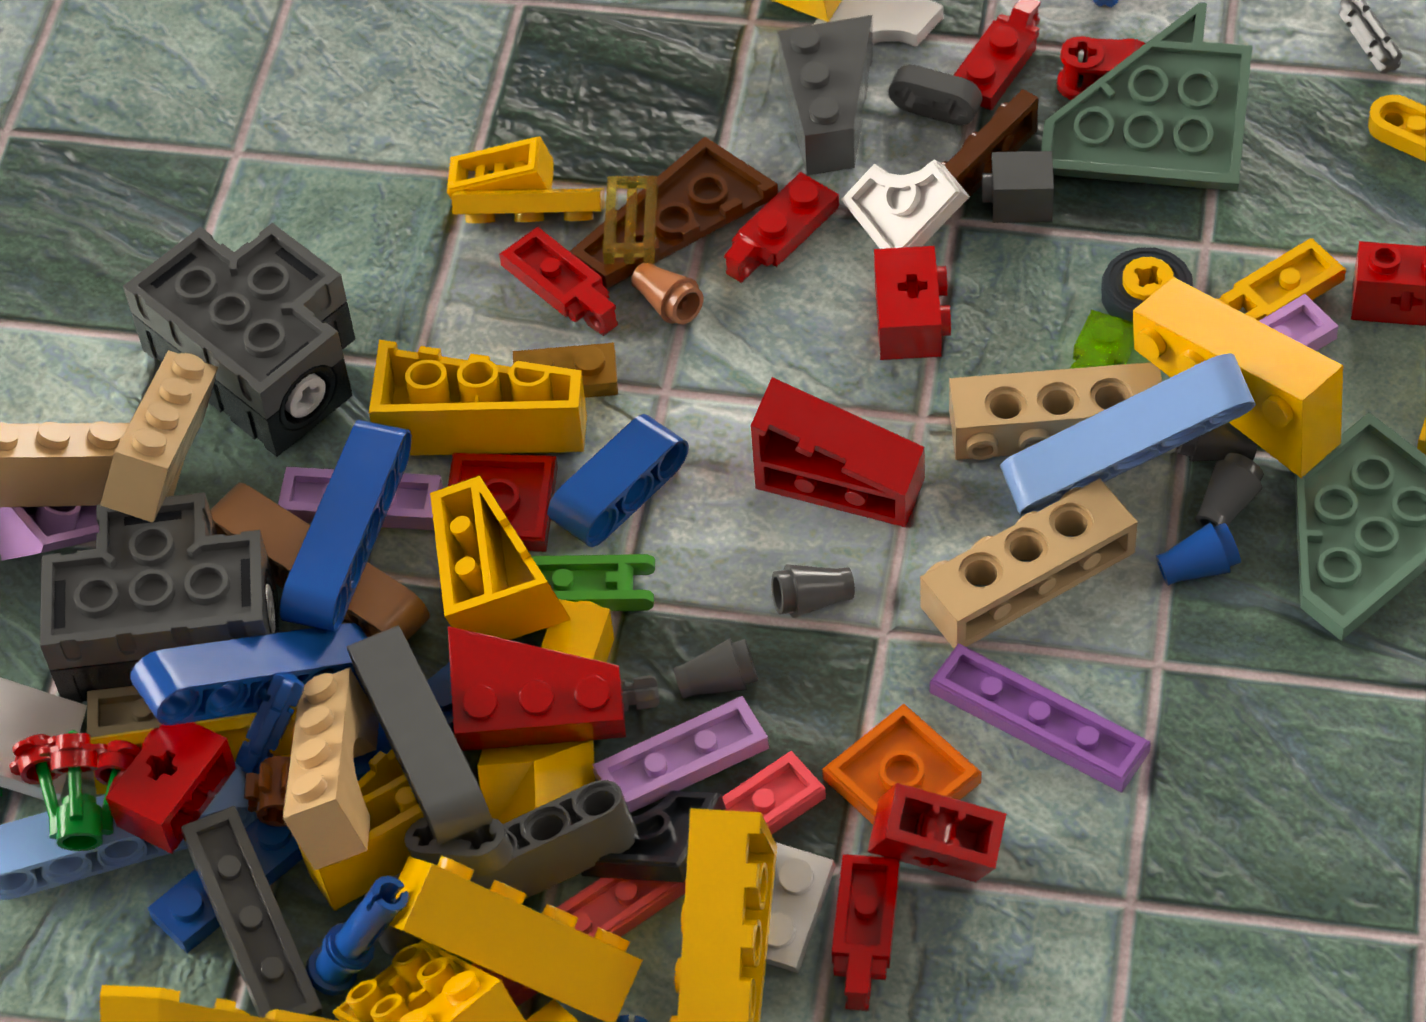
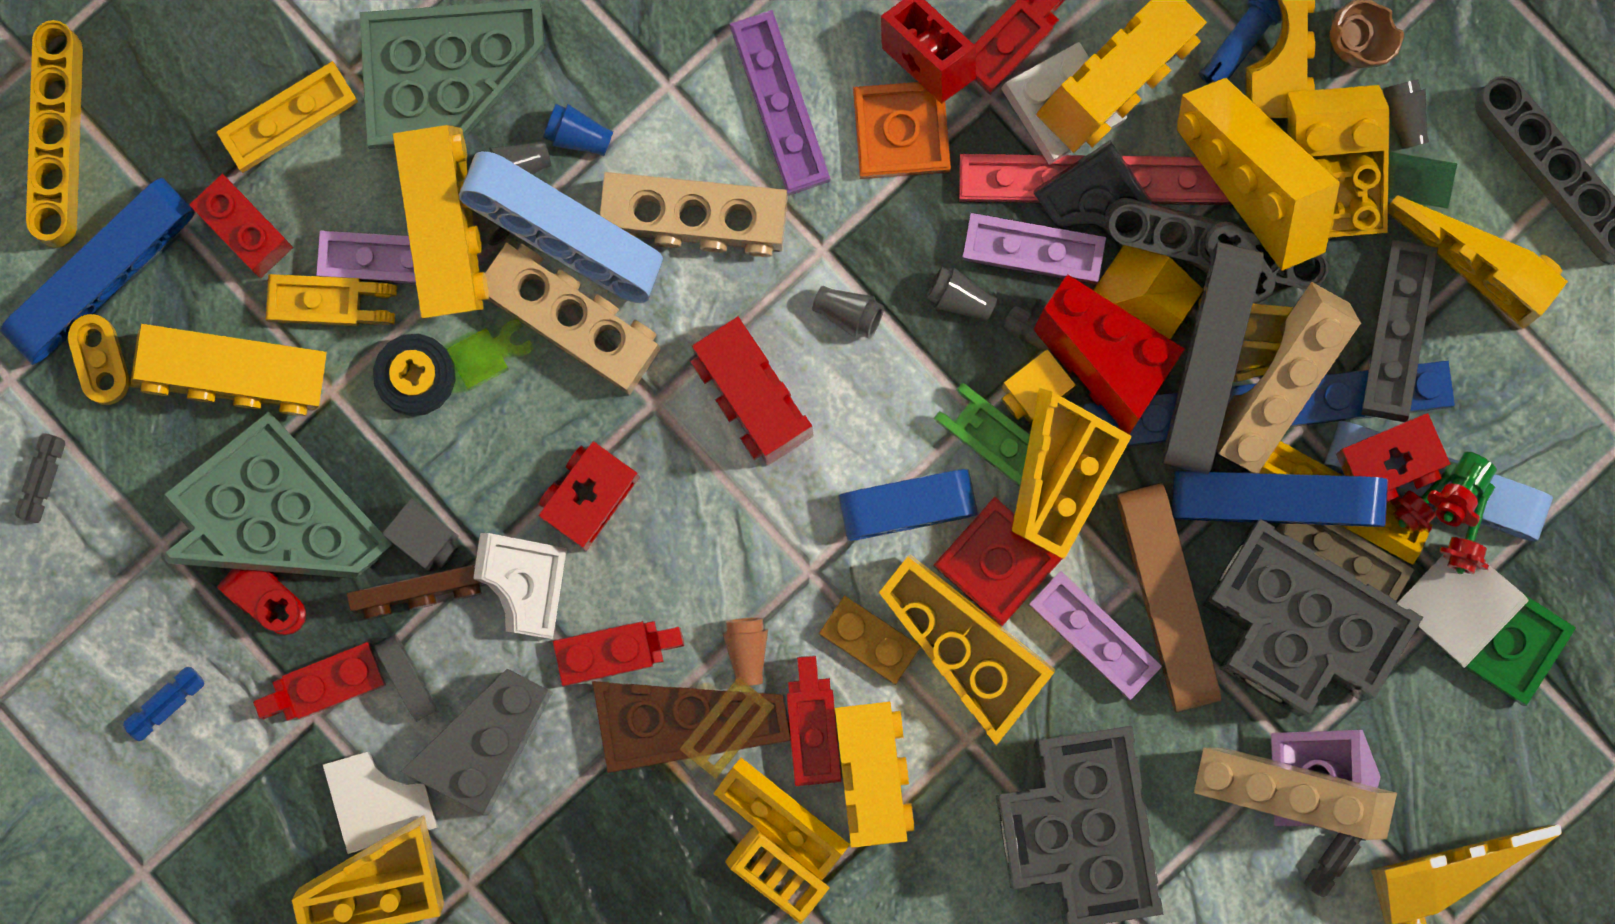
camera: 140 degrees left, 30 degrees up
tan brick [100,350,218,523] -> none
blue axle [236,672,304,774] -> none
reddish brown gear [244,756,291,827] -> none
blue beam [280,420,412,632] -> none
blue pin [306,876,409,996] -> none
none -> yellow wedge [129,324,327,416]
none -> yellow wedge [835,702,914,848]

